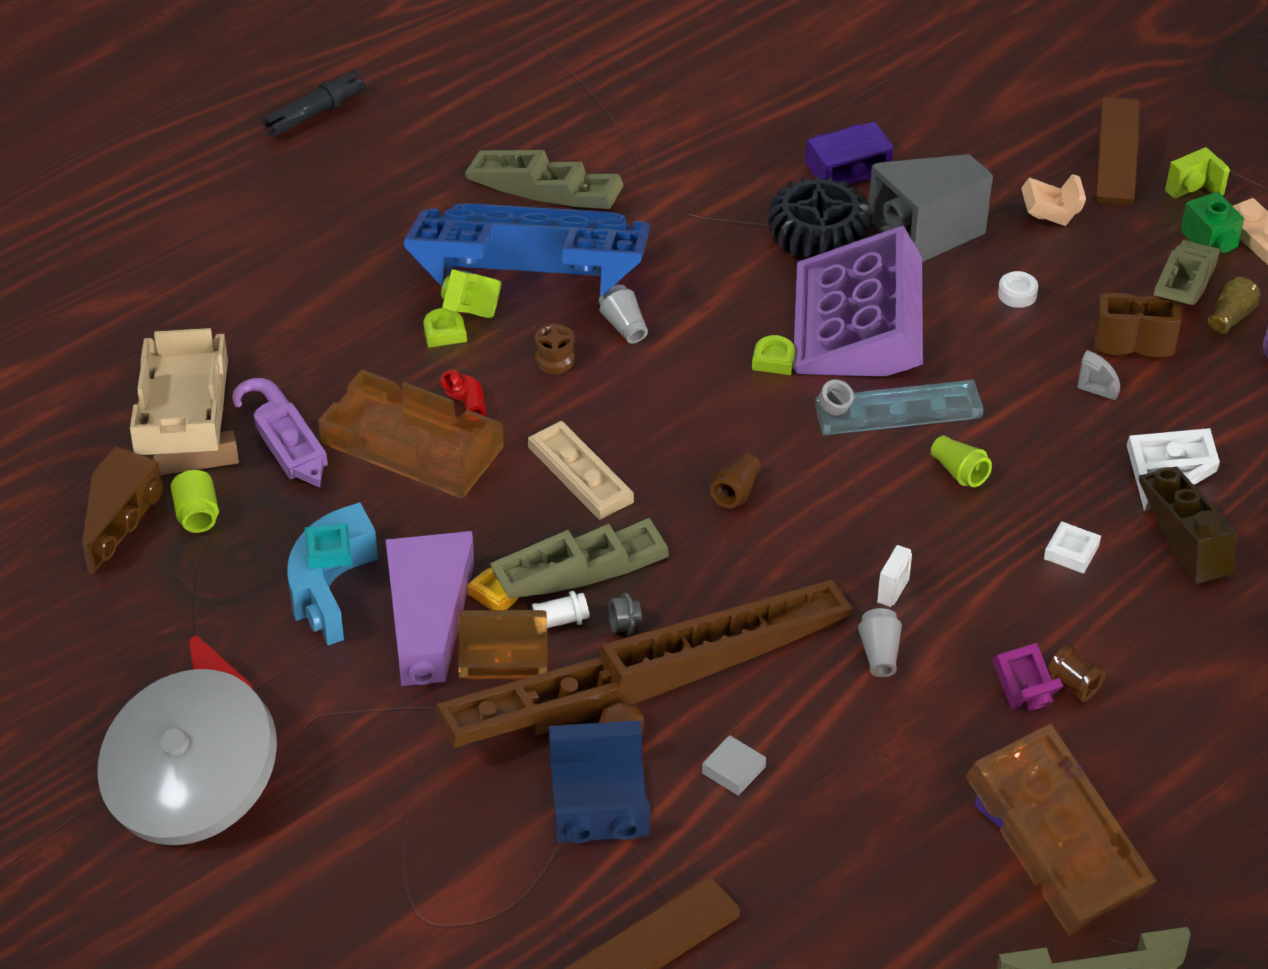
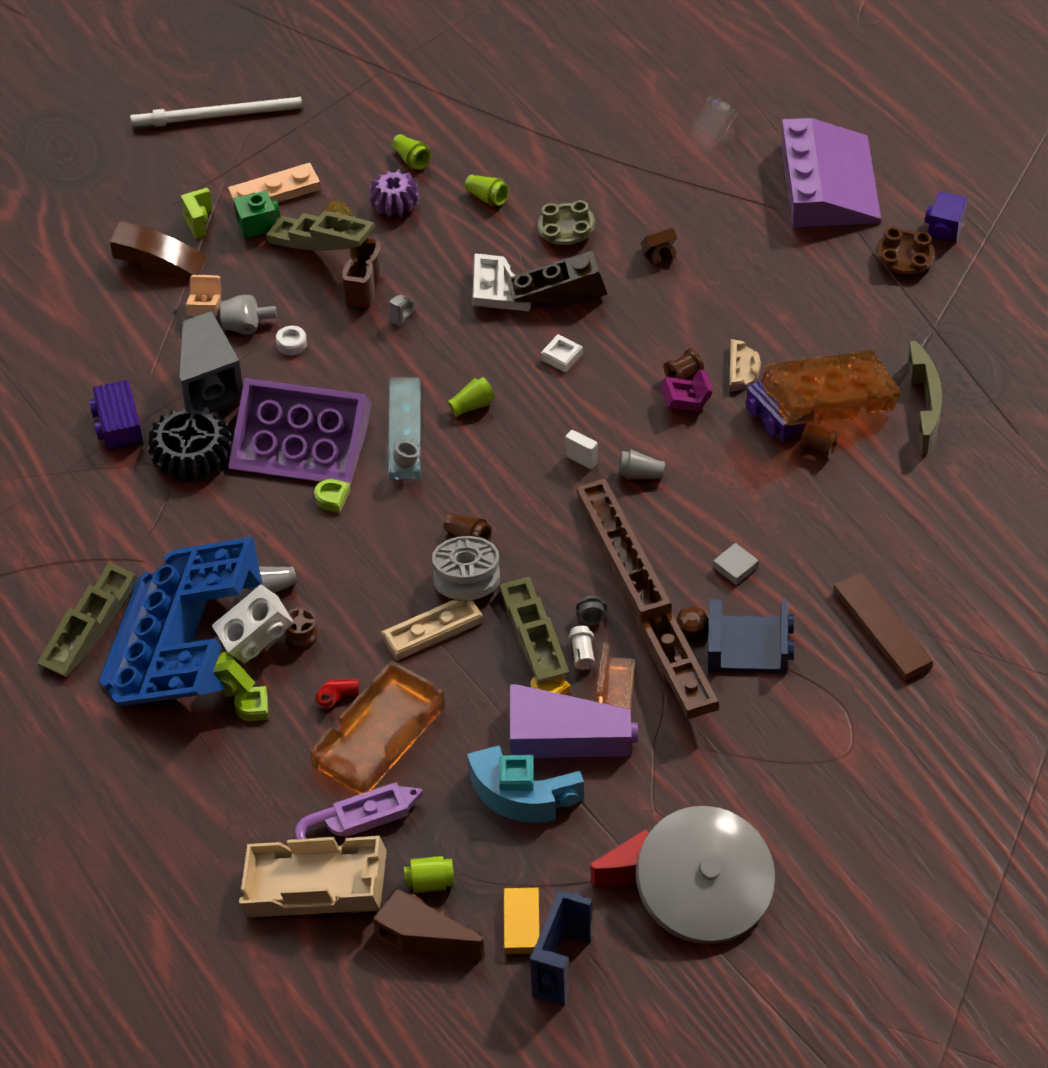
camera: 80 degrees left, 5 degrees up
none -> white brick [212,585,294,664]
none -> light grey piece [220,295,277,335]
none -> light grey wheel [432,536,500,600]
none -> yellow tile [504,887,539,954]
none -> dark blue panel [530,890,593,1006]
none -> tan tile [729,339,761,392]
none -> reddish brown bush [800,421,839,458]

